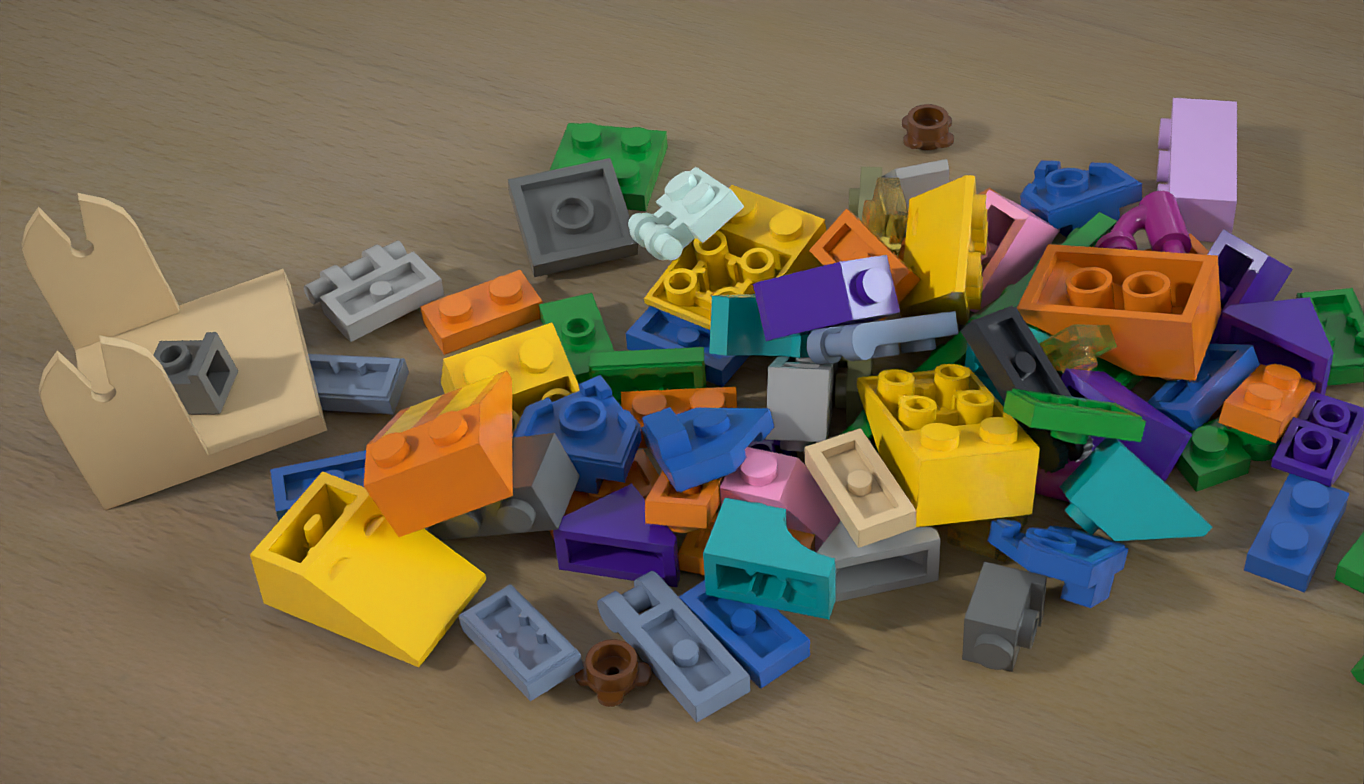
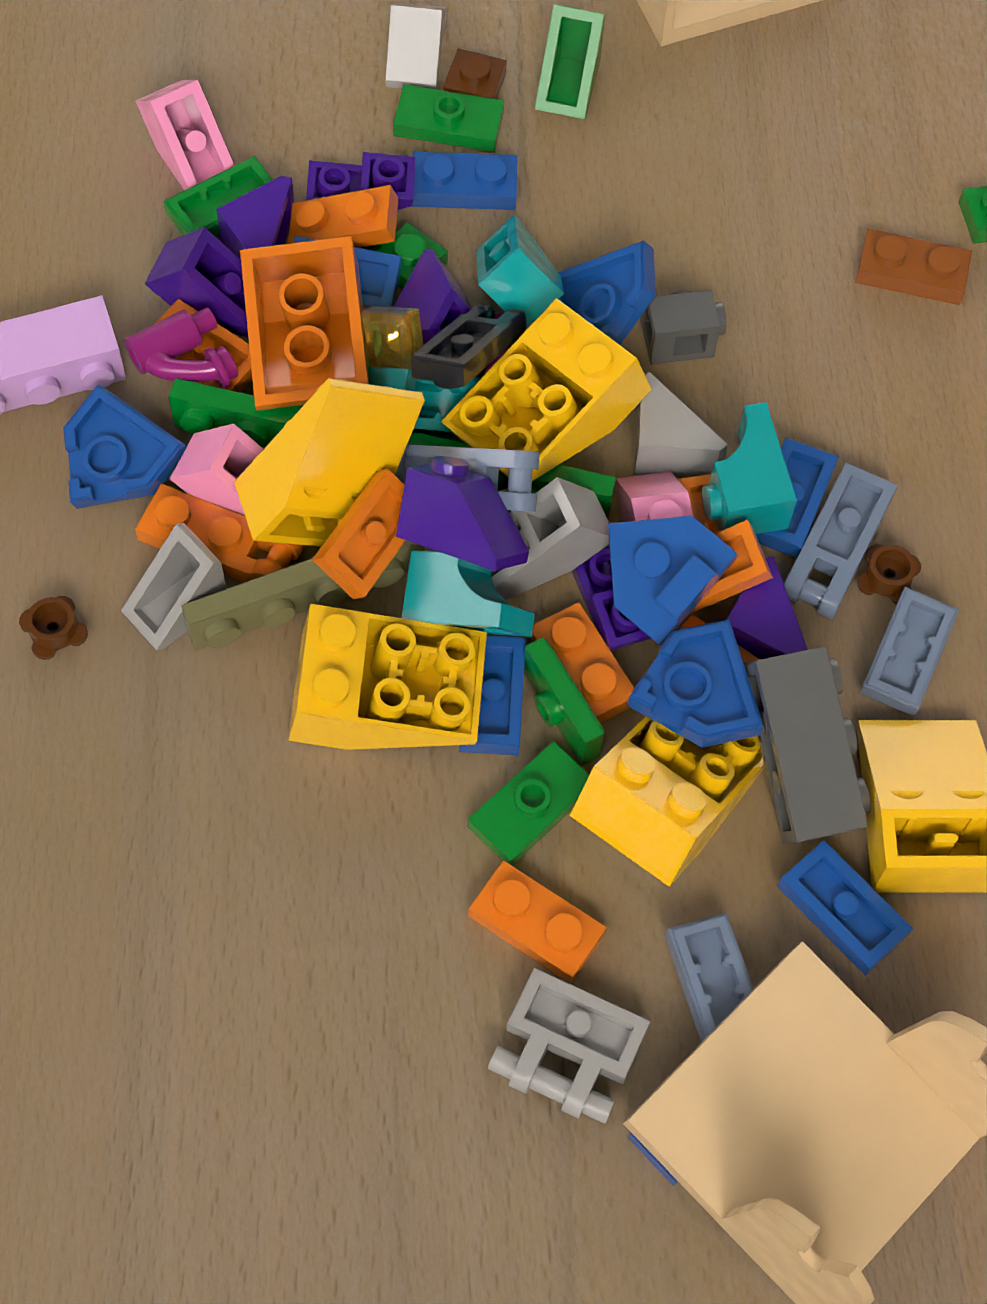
camera: 125 degrees left, 20 degrees up
dark grey brick [153,332,239,414] -> none
orange slope [364,370,513,537] -> none
dark grey plate [508,158,638,277] -> none
green plate [549,123,668,211] -> none
light aqua plate [628,167,745,261] -> none
tan plate [805,428,916,548] -> none
clear yellow plate [862,177,909,256] -> none
green plate [1003,388,1146,444] -> none

